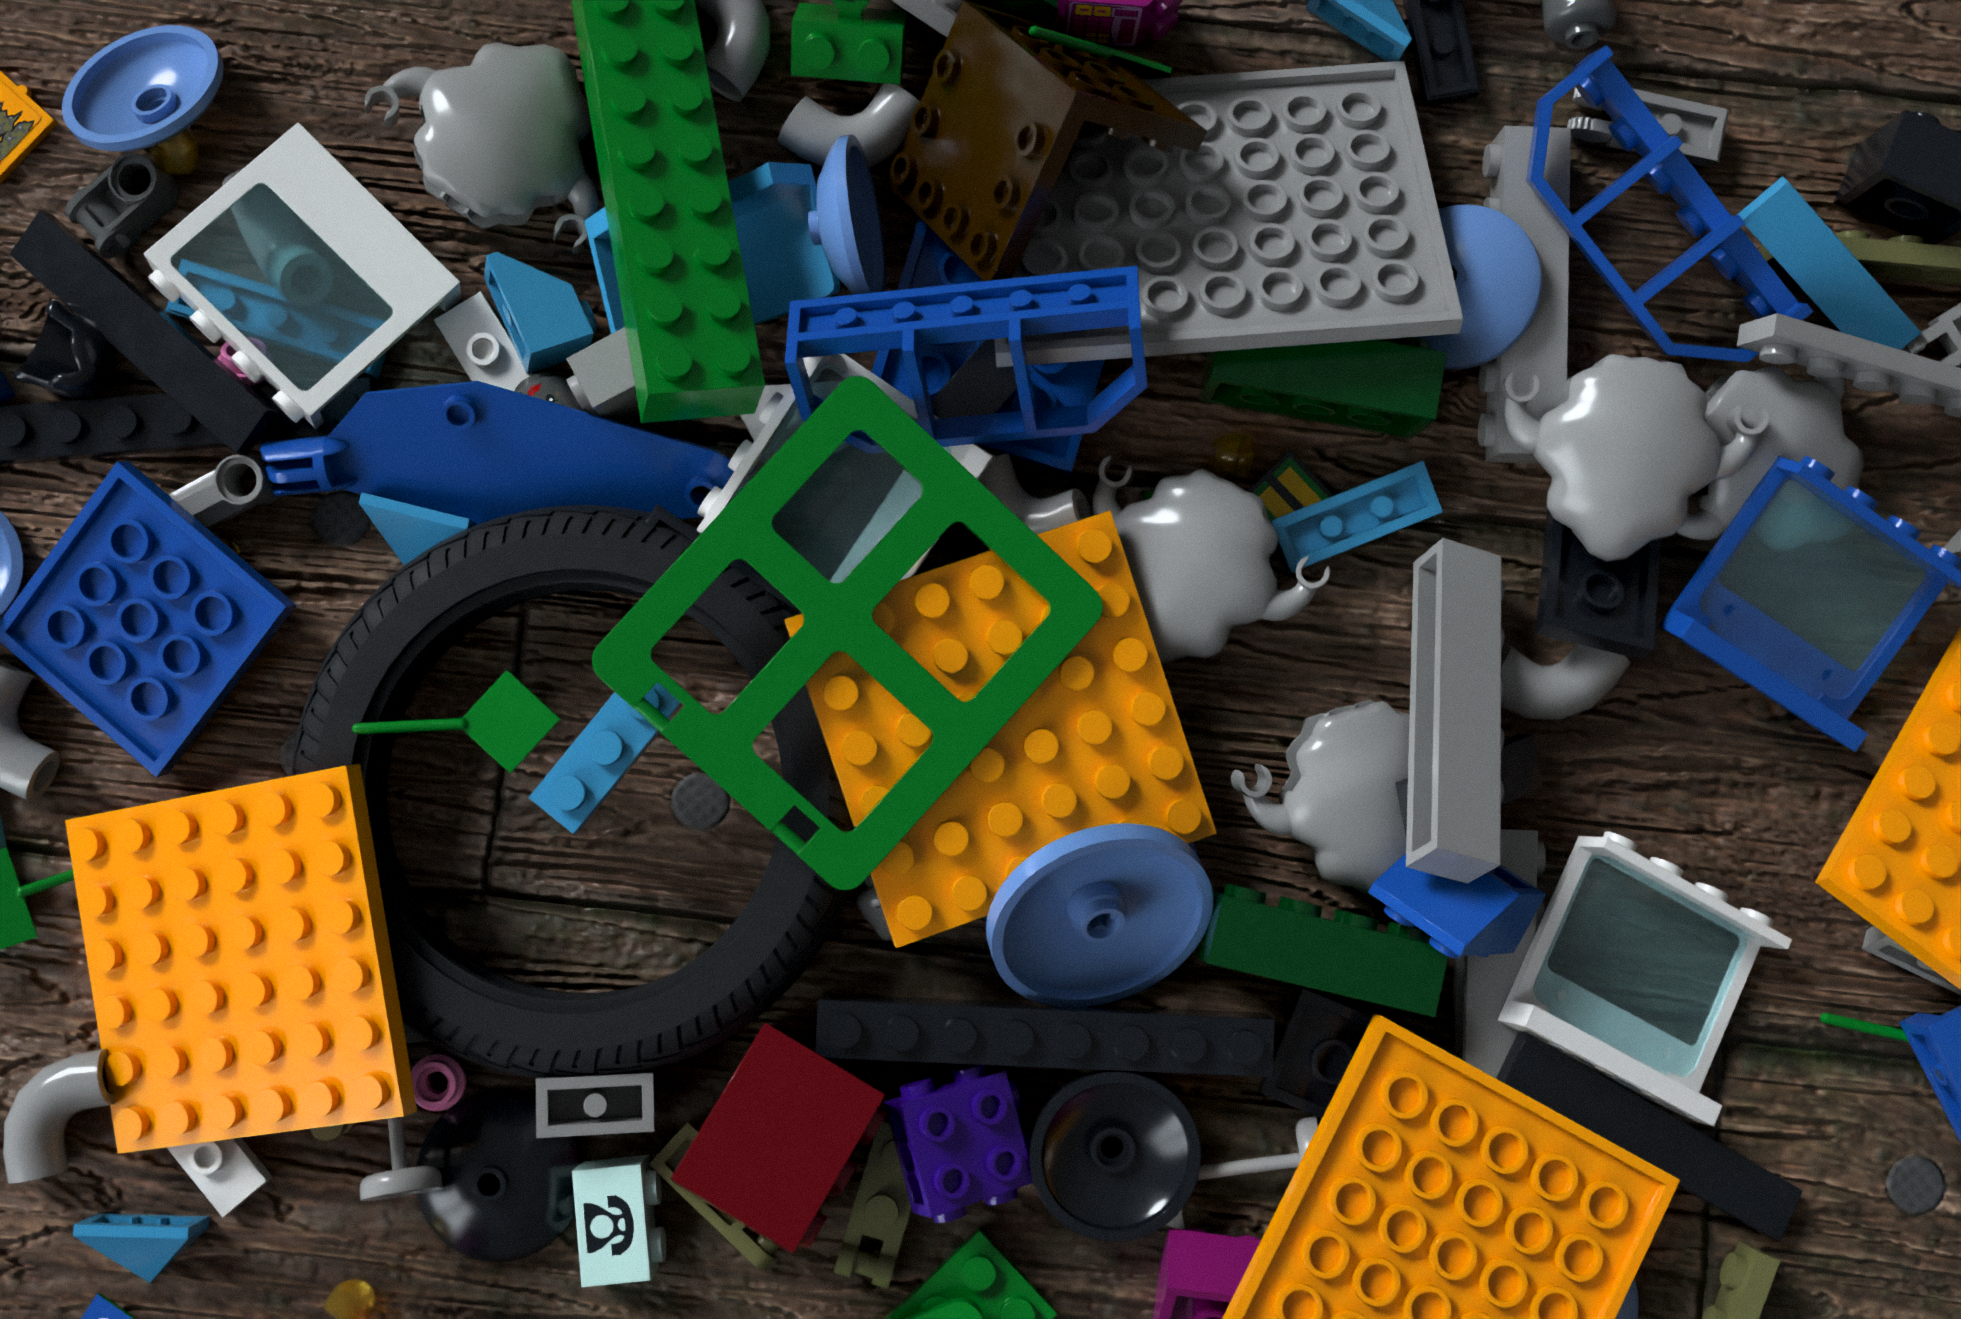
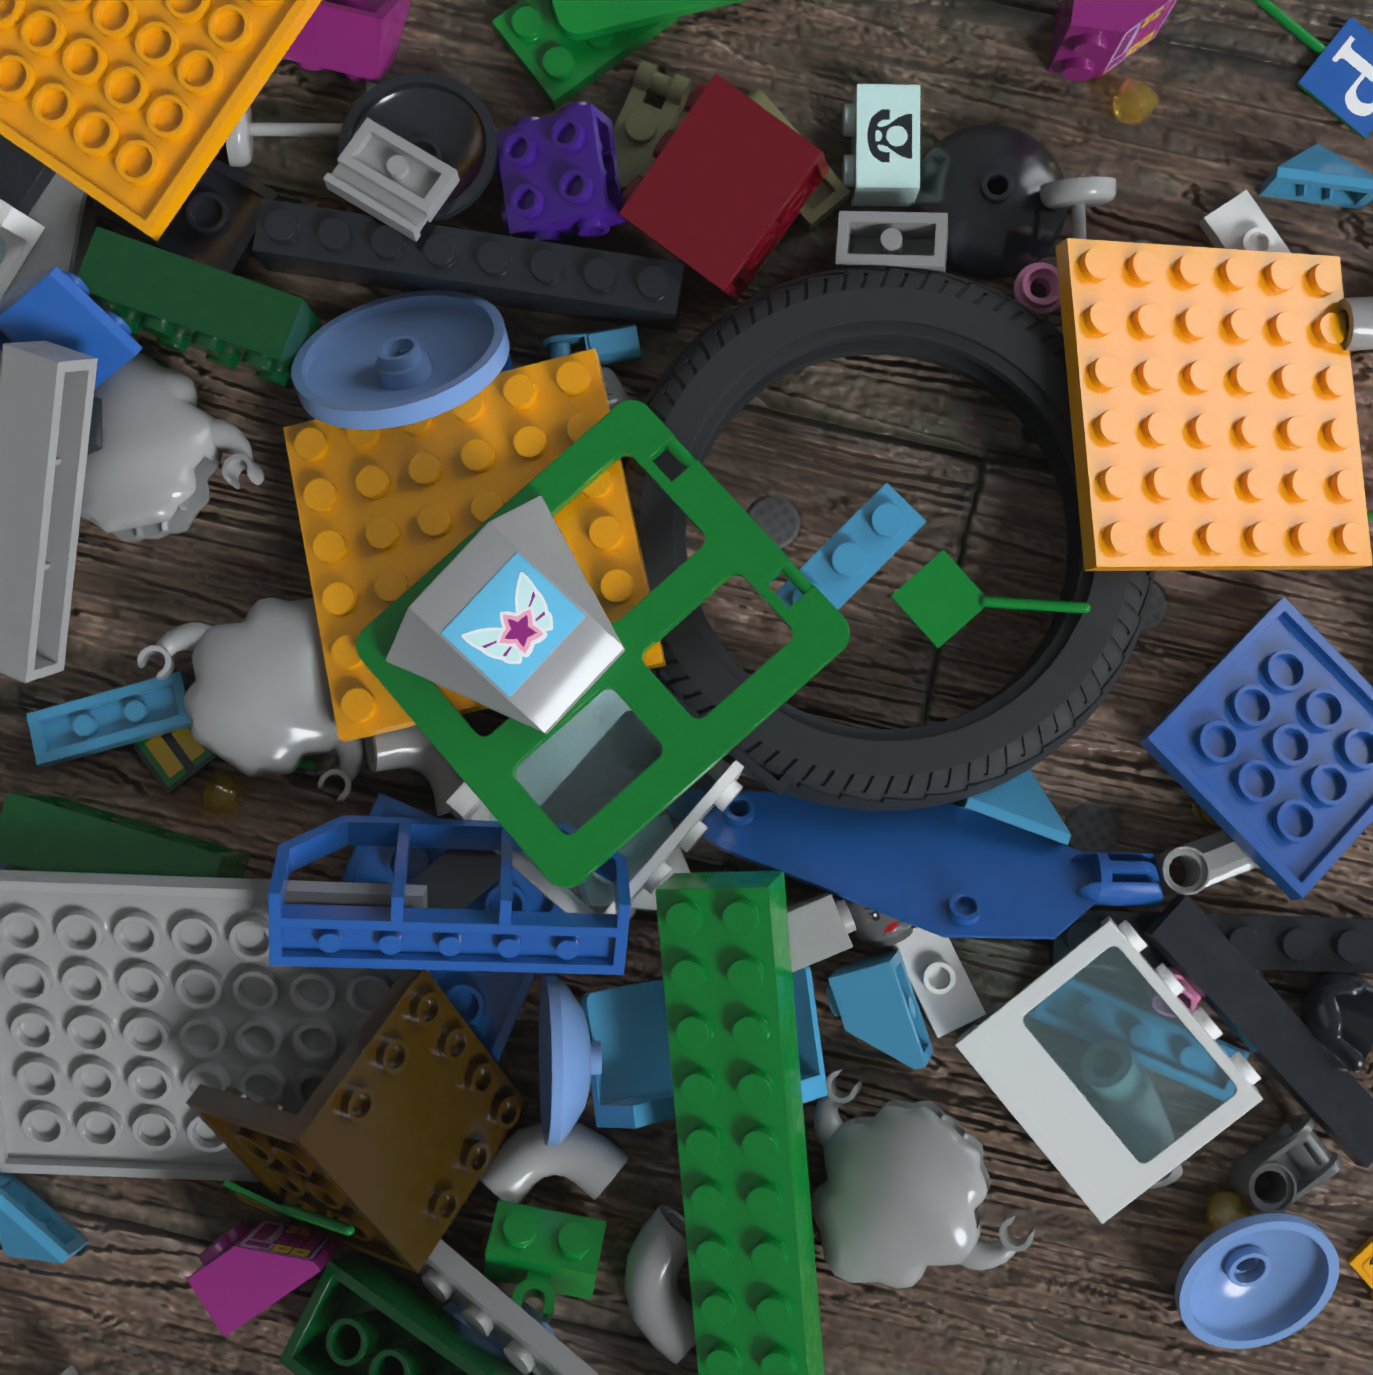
camera: 170 degrees left, 0 degrees up
none -> light grey plate [323,117,460,242]
none -> light grey wedge [385,495,625,734]
none -> dark azure bar [543,323,642,366]

